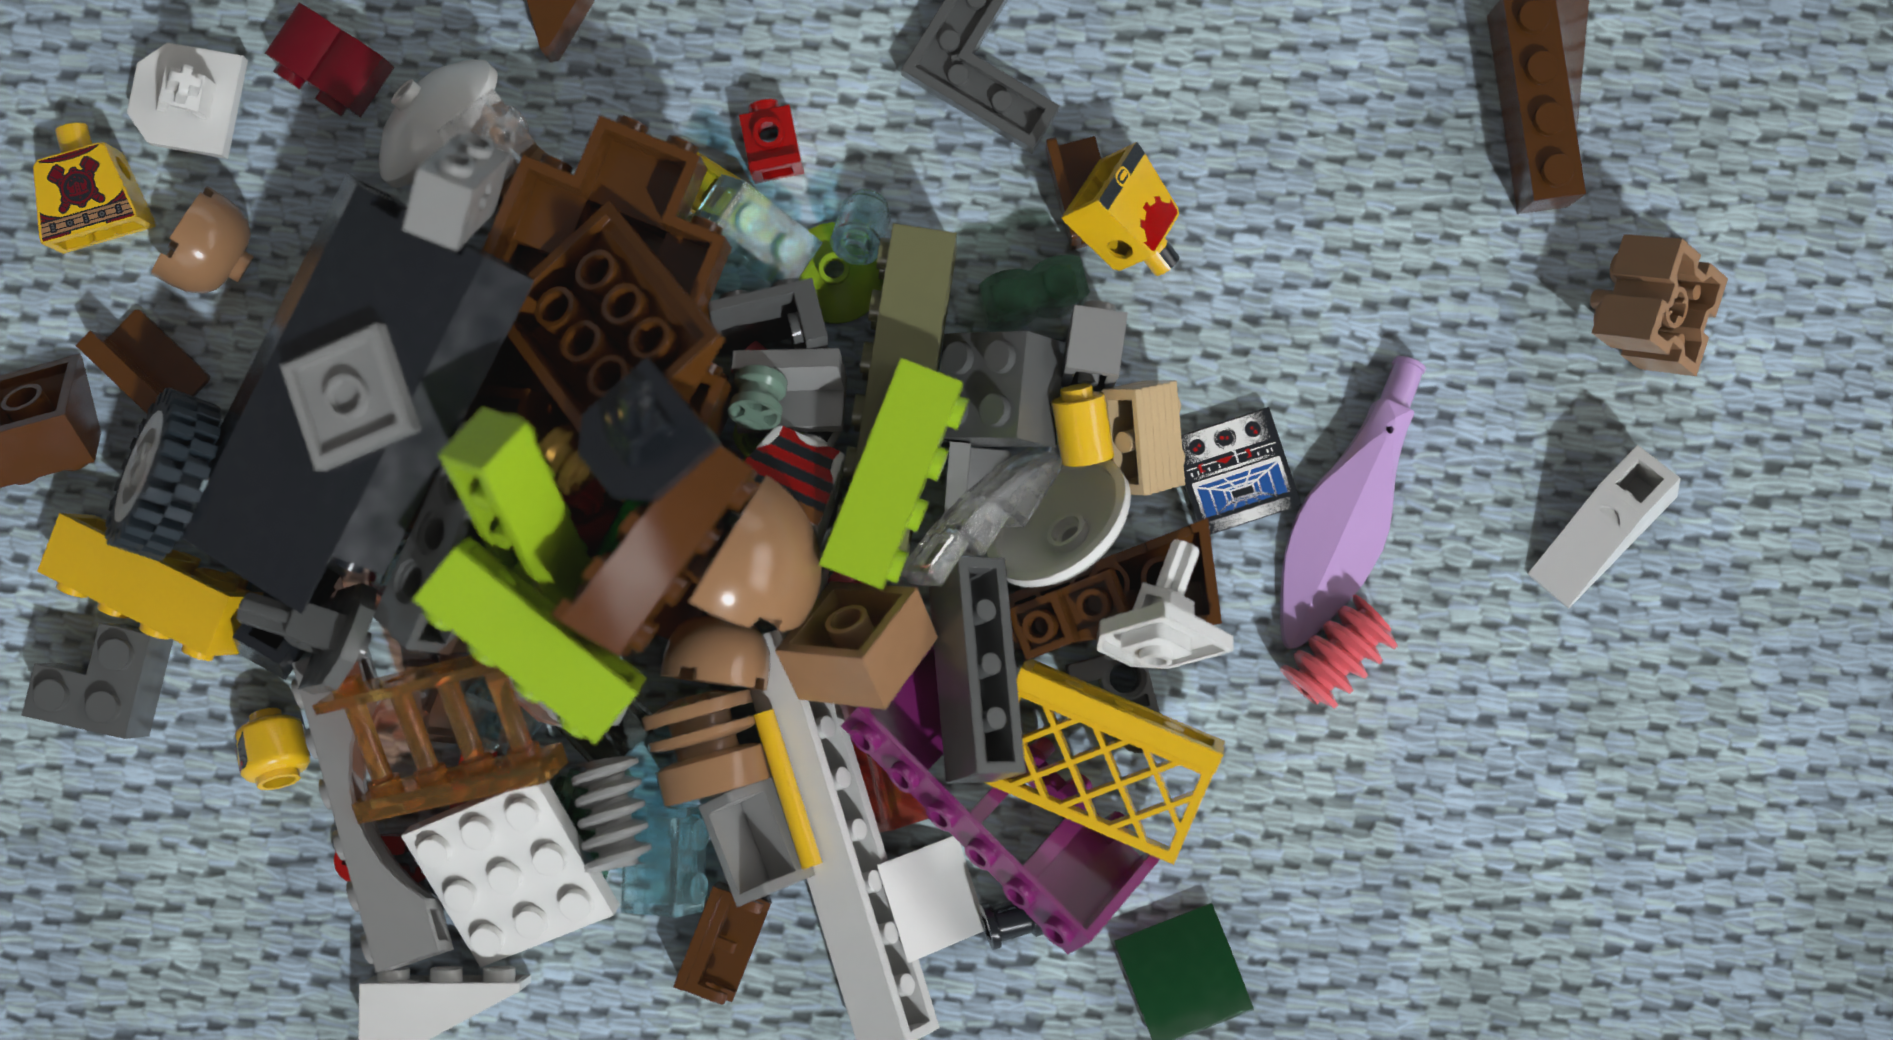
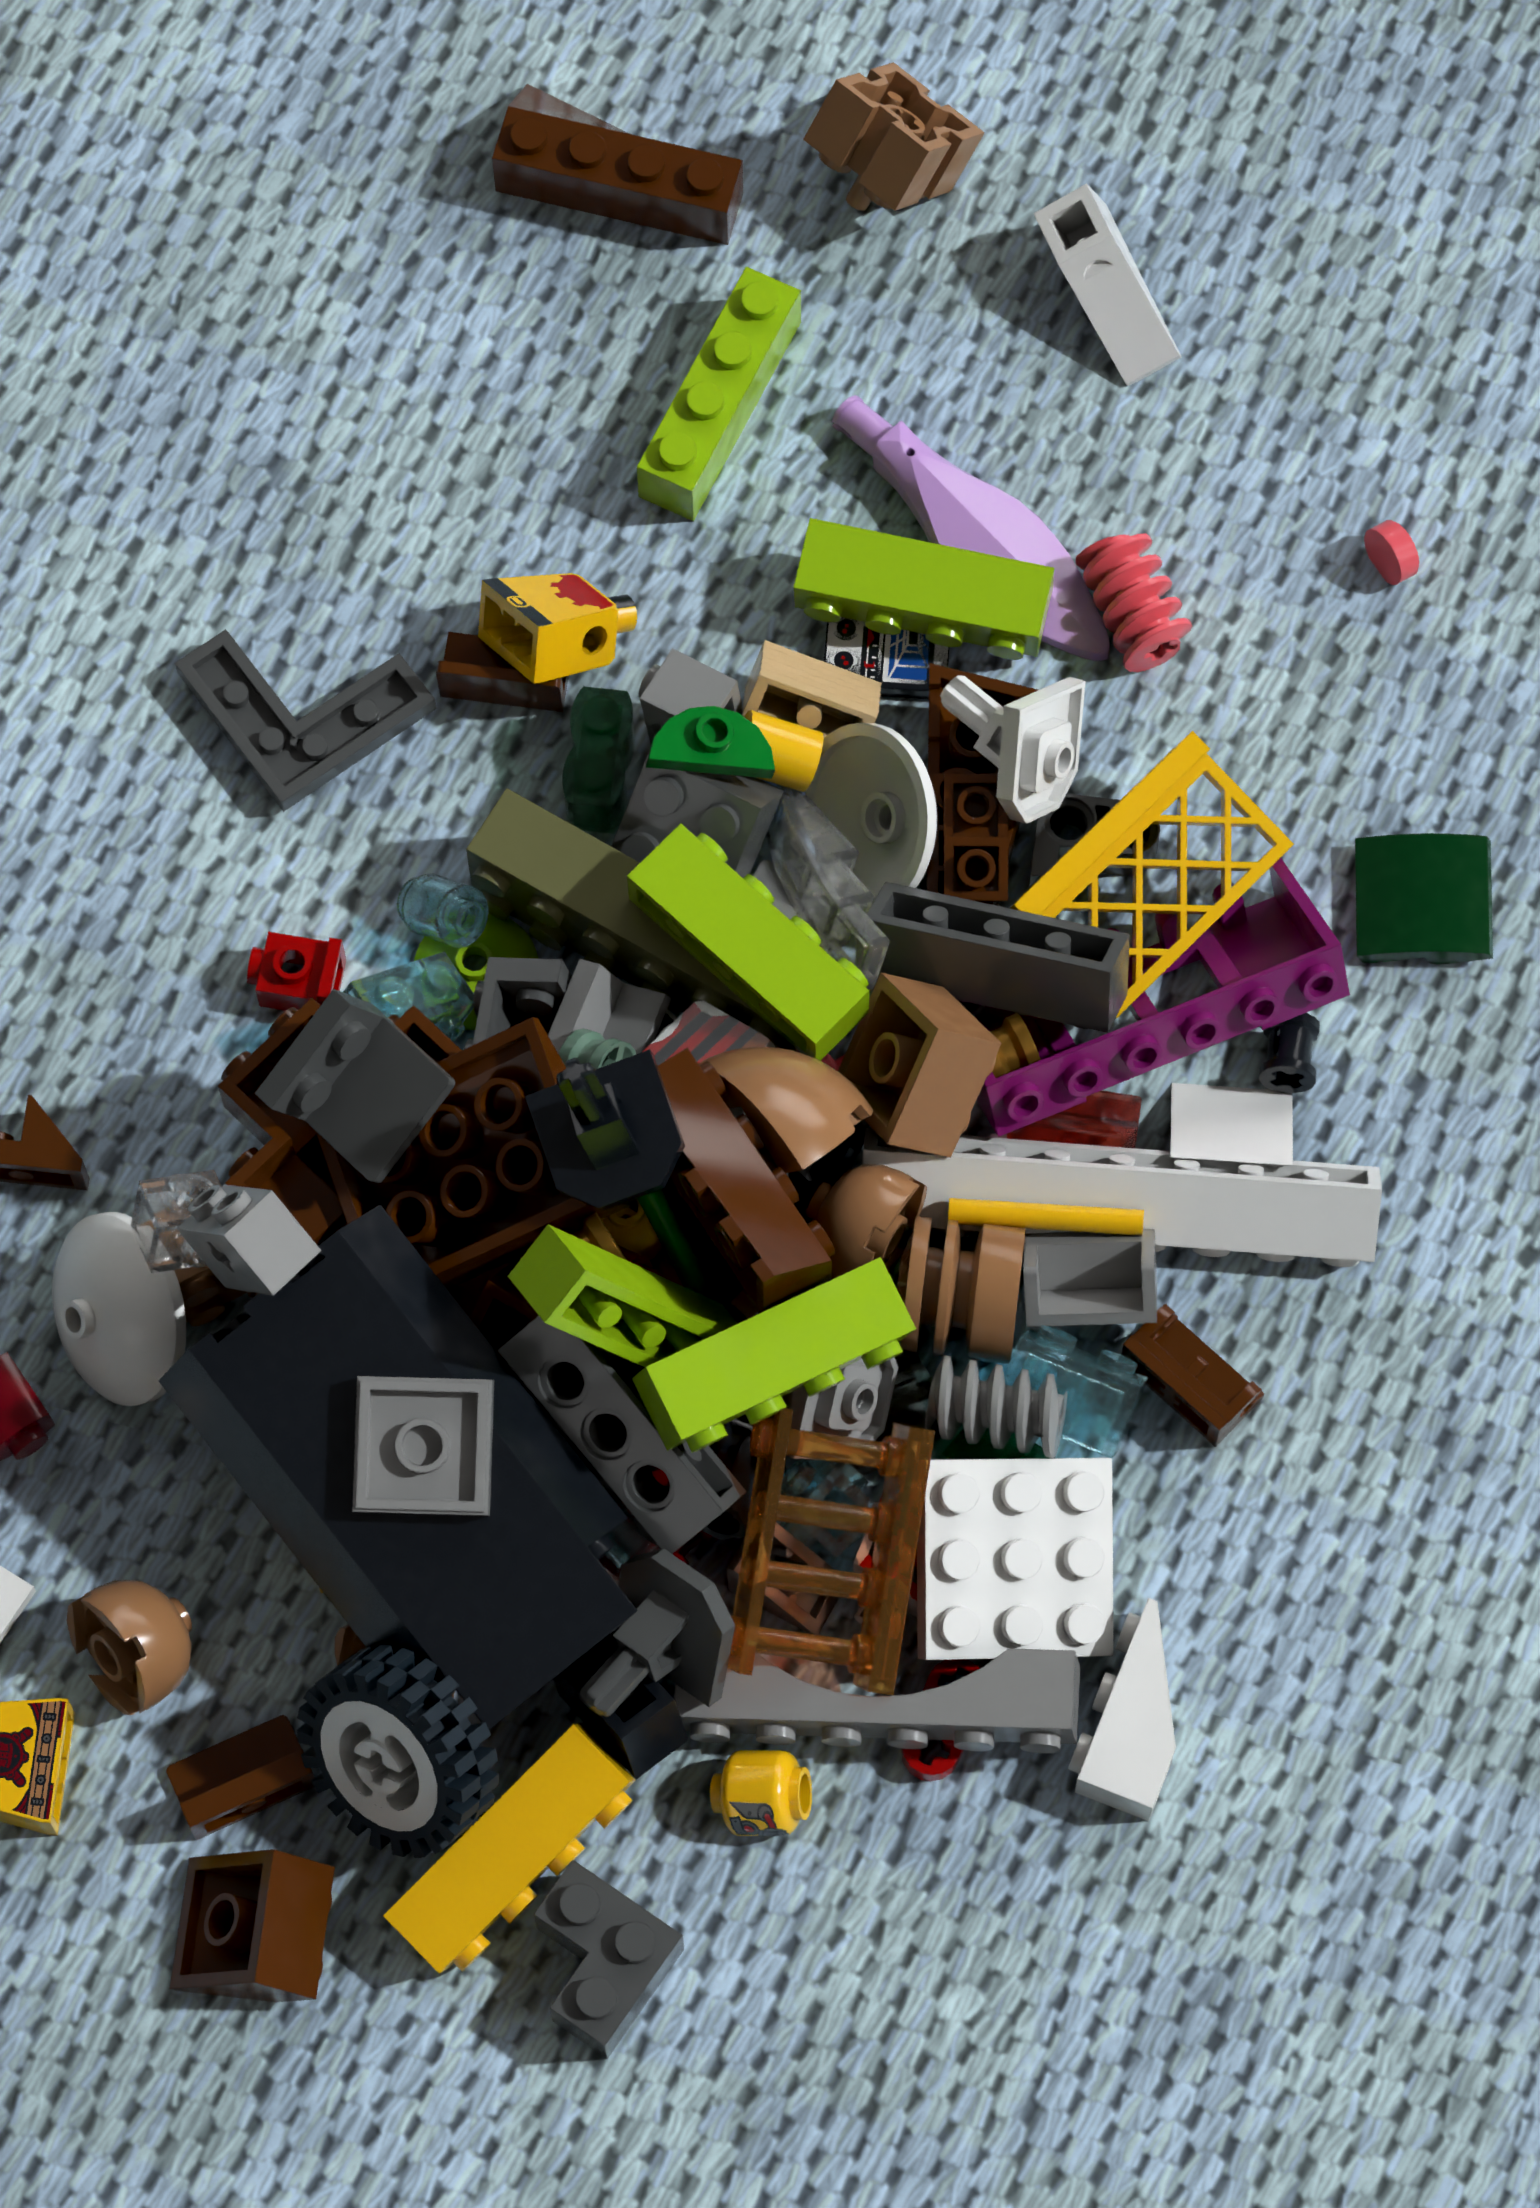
camera: 70 degrees left, 15 degrees down
none -> dark grey bracket [255,989,455,1184]
none -> lime brick [637,267,801,522]
none -> green plate [646,706,775,779]
none -> lime brick [793,518,1054,660]
none -> pearl gold wheel [989,1013,1041,1078]
none -> coral tile [1364,520,1419,585]

